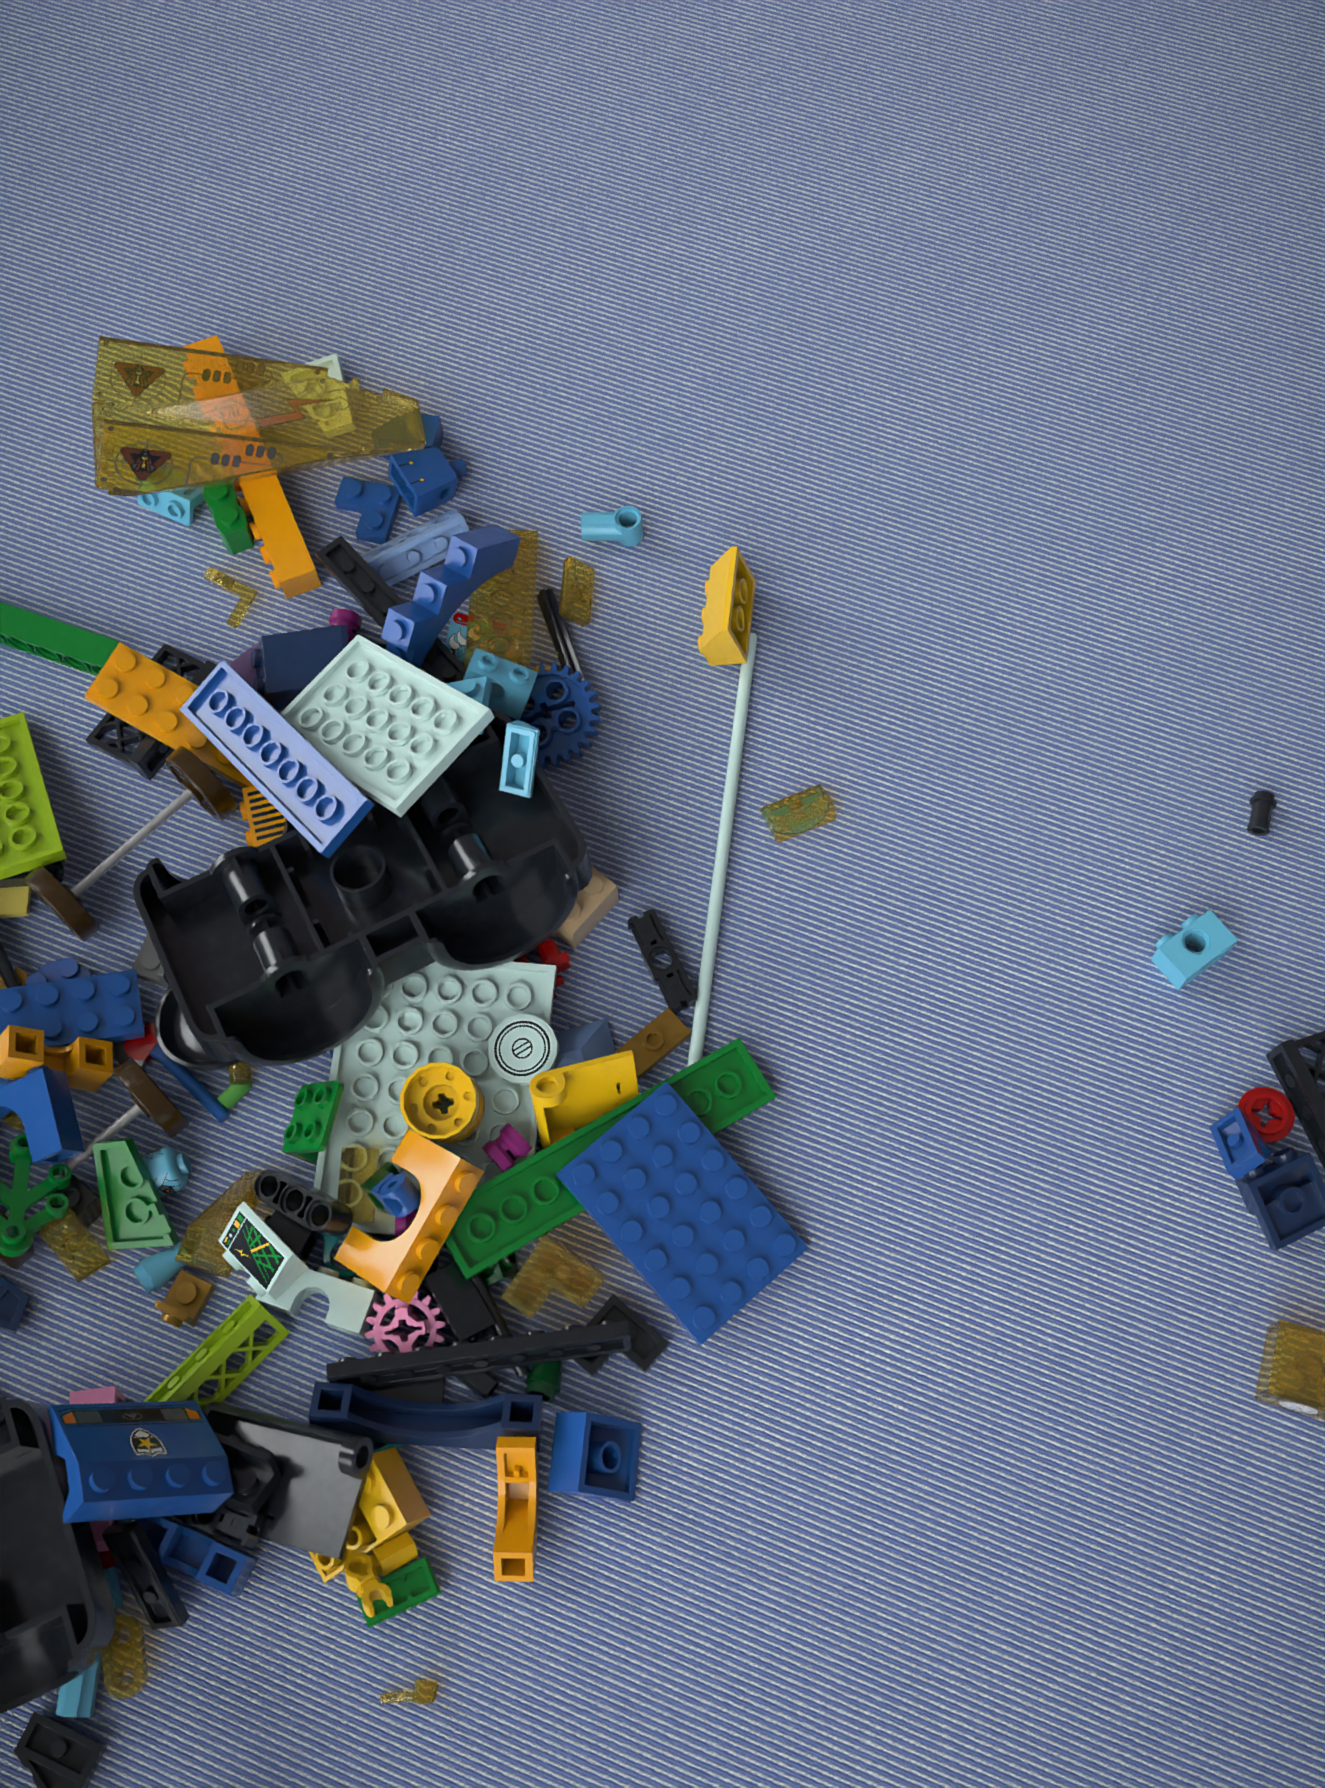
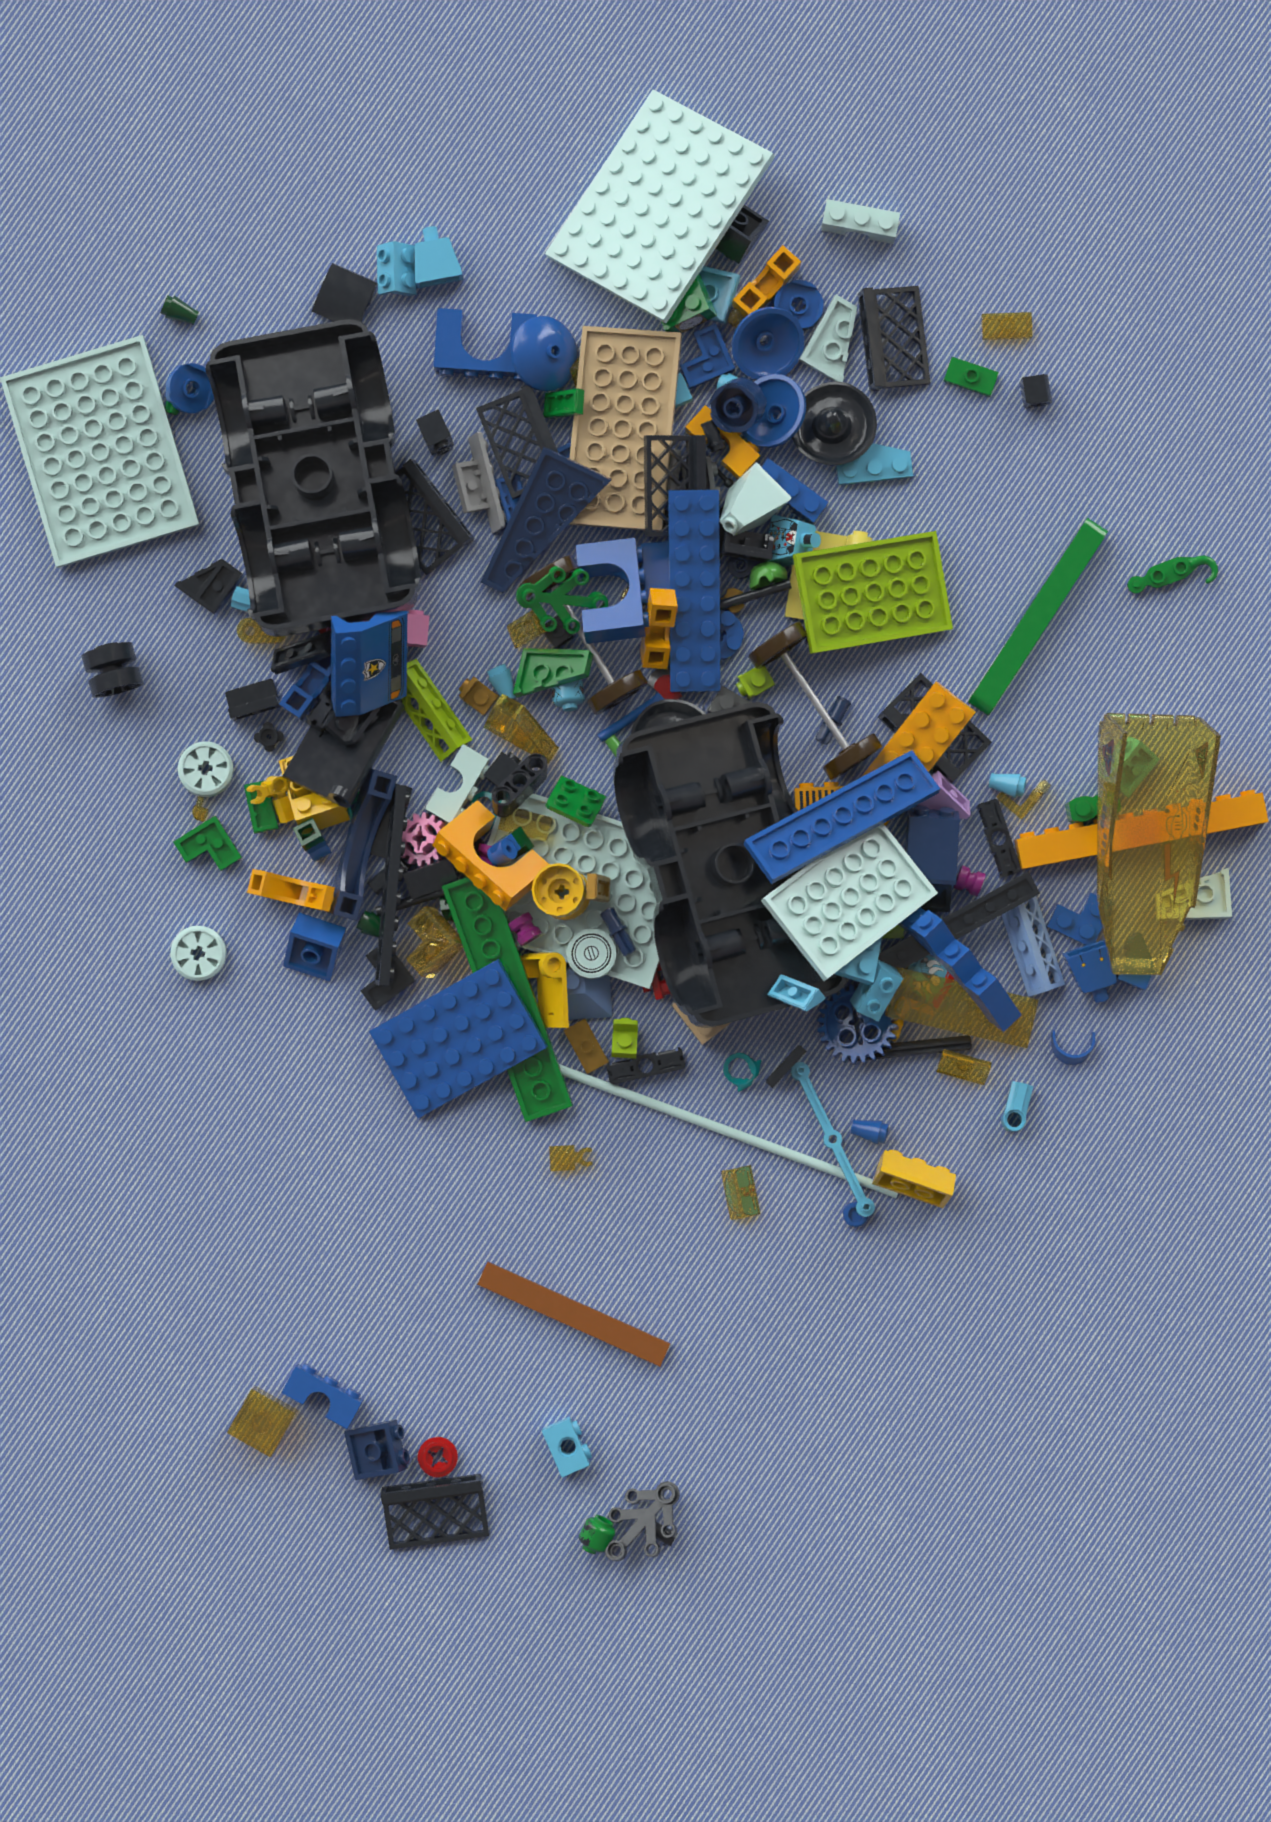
camera: 105 degrees right, 20 degrees up
slope [218,1201,308,1300] -> none
blue slope [1210,1107,1272,1181] -> none
none -> light aqua wheel [171,926,227,981]
none -> green plate [173,815,242,871]
none -> light aqua wheel [178,742,234,797]
none -> black panel [225,679,281,721]
none -> black plate [254,722,284,752]
none -> blue arch [281,1363,364,1429]
none -> dark green leg [293,818,332,862]
none -> dark orange tile [477,1261,670,1367]
none -> clear yellow plate [549,1145,593,1171]
none -> green head [578,1515,615,1555]
none -> pearl gold plate [586,874,611,903]
none -> dark blue axle [600,907,636,956]
none -> plant [605,1481,680,1561]
none -> lime bracket [611,1018,638,1059]
none -> teal piece [723,1053,762,1092]
none -> lime bracket [735,666,775,700]
none -> black tile [766,1045,807,1088]
none -> medium azure piece [791,1062,875,1217]
none -> dark blue axle [816,696,851,745]
none -> blue tile [843,1202,868,1227]
none -> blue cone [851,1119,889,1145]
none -> black piece [976,799,1021,878]
none -> medium azure cone [989,773,1027,798]
none -> blue helmet [1051,1030,1095,1065]

